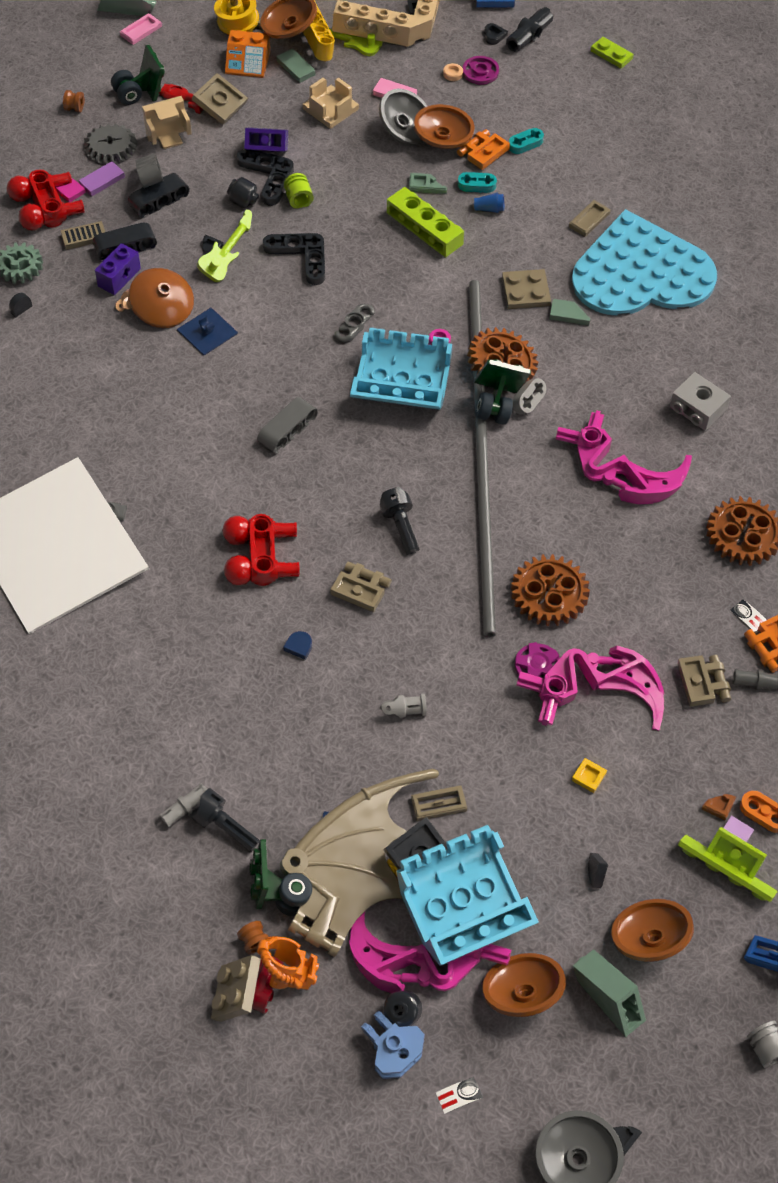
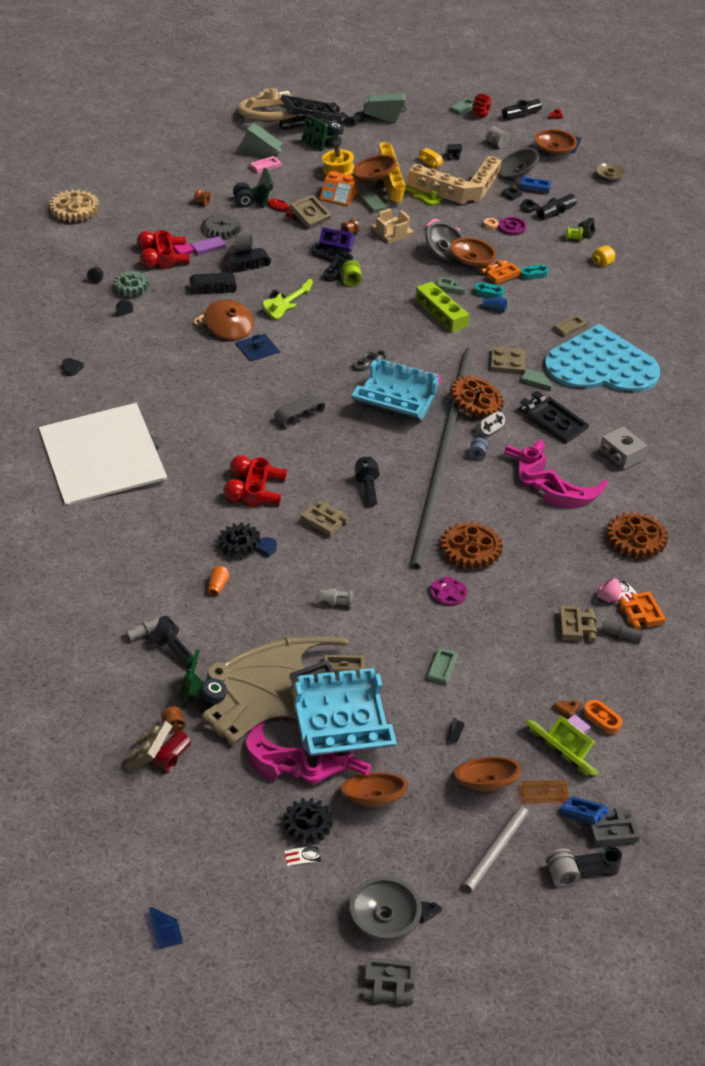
camera: 10 degrees right, 15 degrees down
dark tan tile [61,221,105,250] -> none
dark purple brick [95,243,141,295] -> none
tan panel [142,96,192,149] -> none
black head [227,177,259,208] -> none
orange piece [257,936,319,990] -> none
black beam [263,233,325,285] -> none
medium blue hinge [361,1011,425,1079] -> none
black head [383,990,422,1027] -> none
dark green plate [474,359,531,425] -> none
dark pink piece [516,646,664,731] -> none
yellow tile [572,758,607,793] -> none
sand green slope [573,949,646,1037] -> none
lime plate [590,37,634,69] -> none
none -> orange cone [208,566,229,596]
none -> black gear [218,522,261,557]
none -> black gear [284,798,333,844]
none -> dark orange wheel [340,219,359,234]
none -> sand green tile [427,648,458,685]
none -> light grey piece [462,806,528,893]
none -> sand blue wheel [468,438,489,460]
none -> black tile [501,186,522,201]
none -> black tile [518,391,589,444]
none -> clear orange tile [521,780,569,803]
none -> lime bush [566,227,583,242]
none -> black tile [578,218,596,239]
none -> yellow head [592,245,615,267]
none -> bright pink cone [597,578,622,603]

